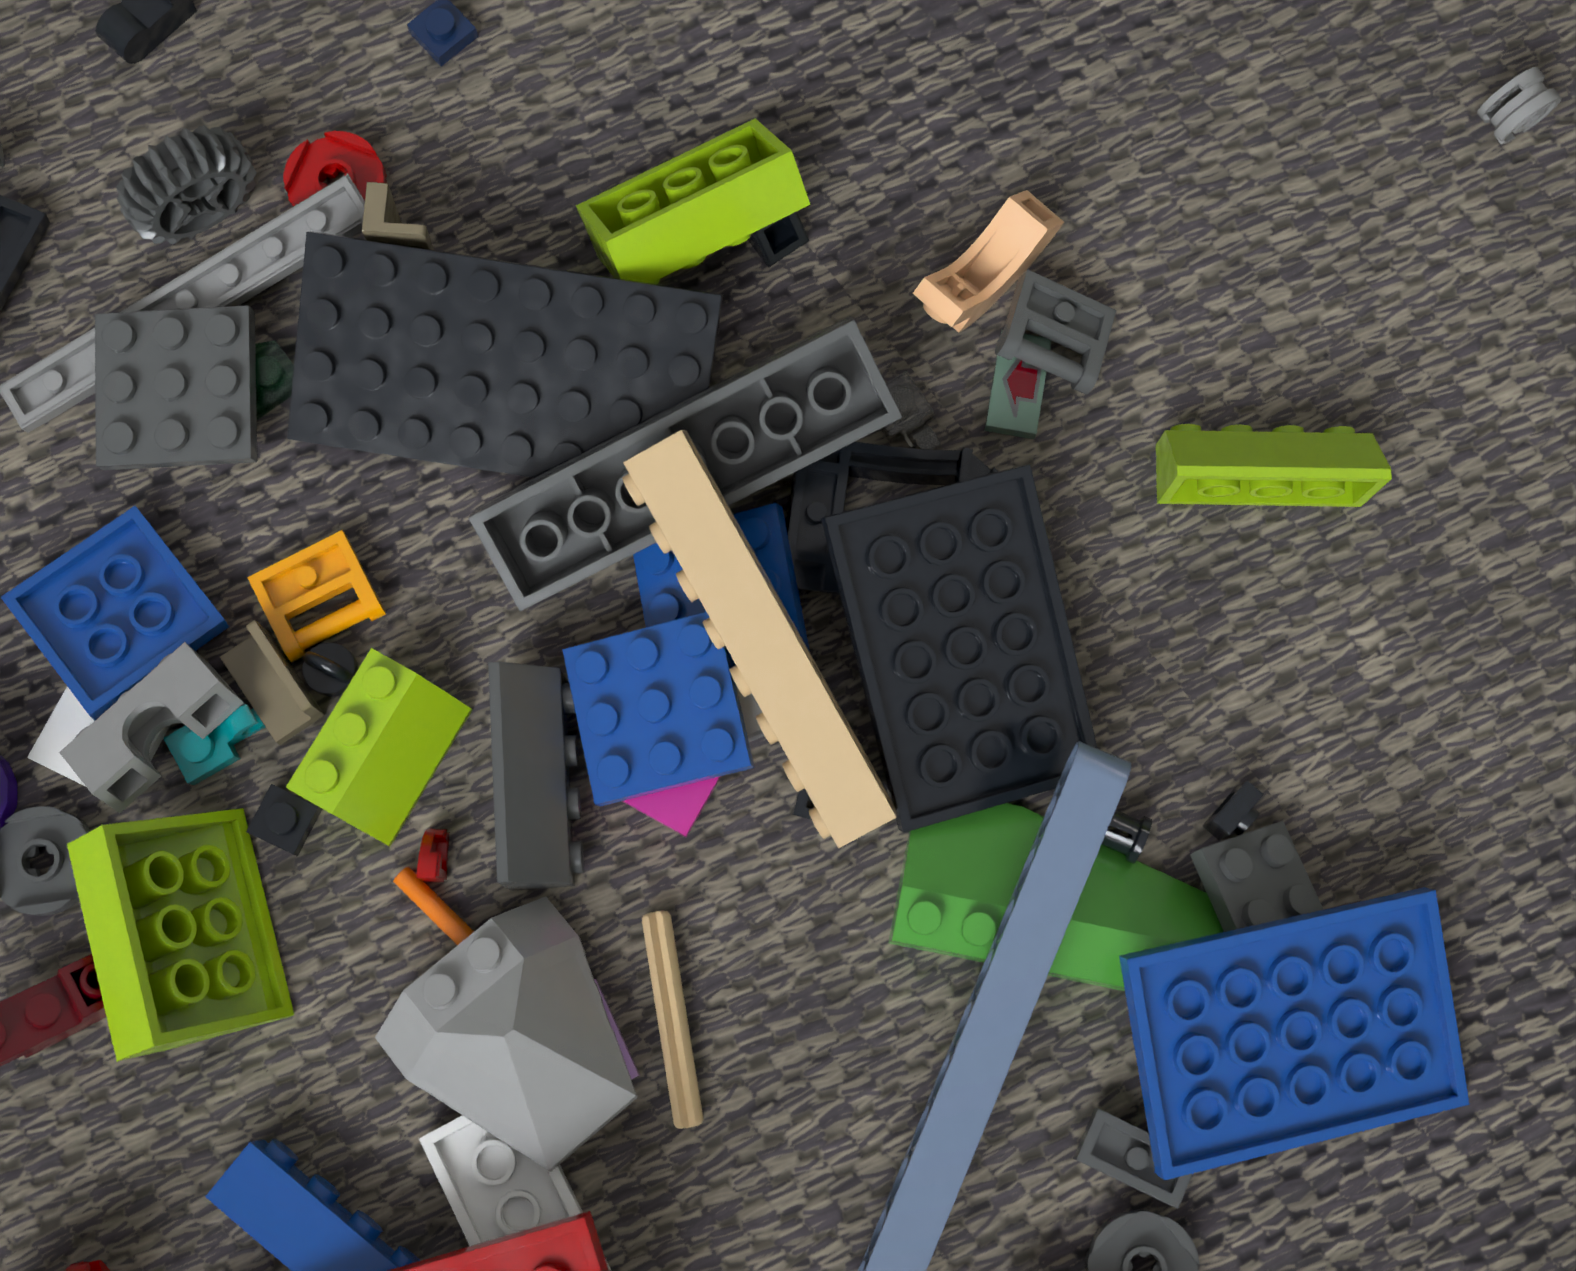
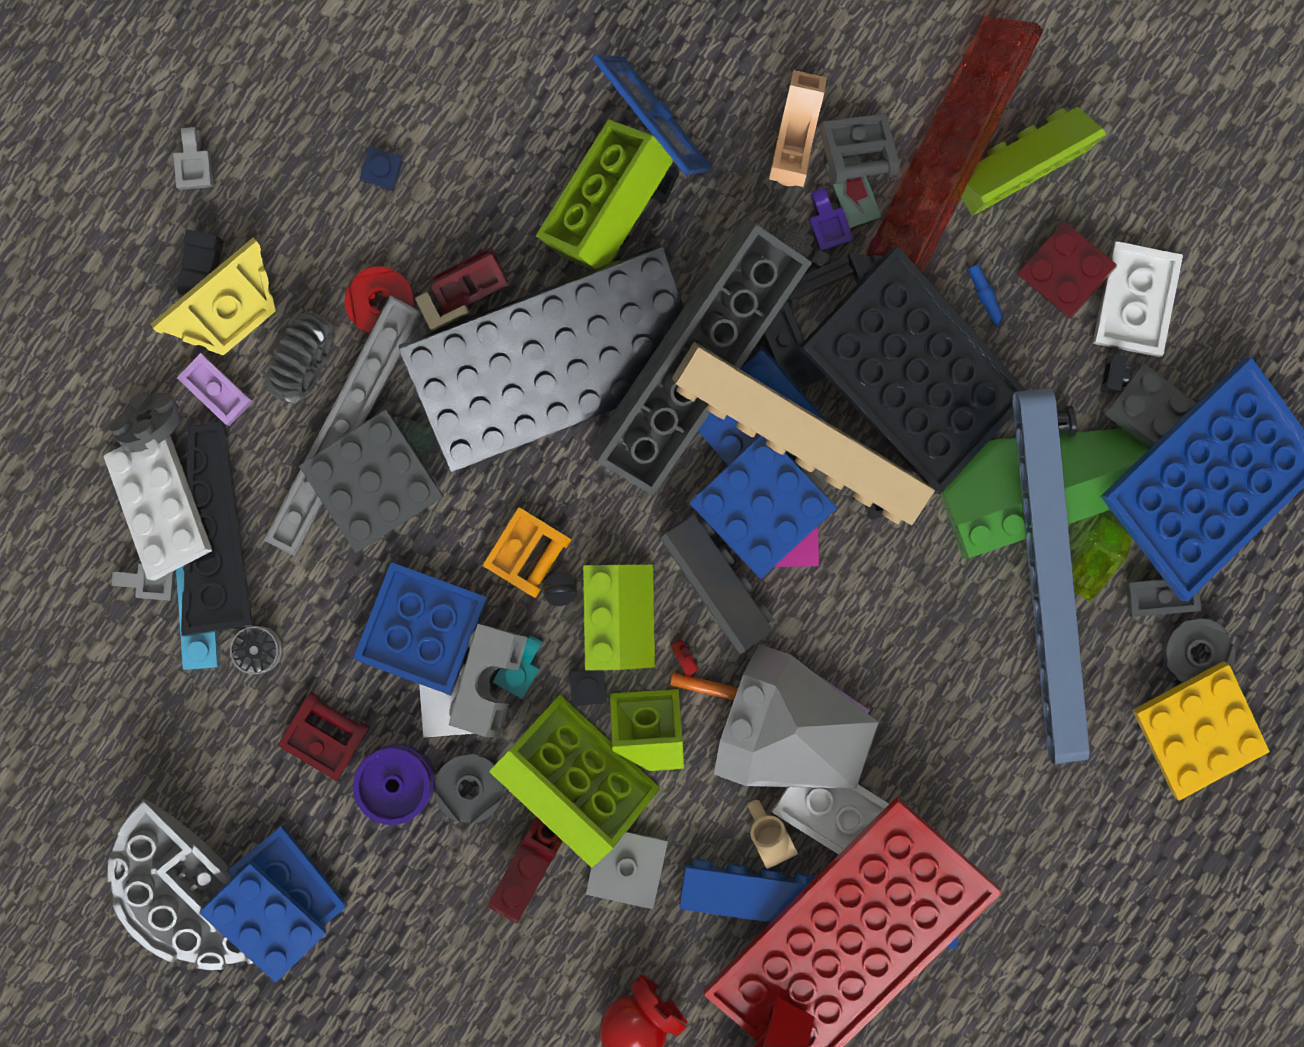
camera: 30 degrees left, 10 degrees up
dark tan panel [220,620,325,745] -> none
tan axle [642,910,703,1129] -> none
none -> light yellow wing [150,237,276,355]
none -> lavender plate [177,353,253,426]
none -> dark red brick [430,247,508,314]
none -> light grey plate [586,831,668,909]
none -> blue door [592,54,713,175]
none -> lime slope [610,689,684,771]
none -> tan piece [748,800,798,870]
none -> dark purple plate [809,188,854,252]
none -> clear red plate [866,17,1044,274]
none -> blue piece [967,263,1004,328]
none -> dark red plate [1017,222,1117,319]
none -> clear neon green slope [1072,517,1132,601]
none -> white plate [1092,241,1183,357]

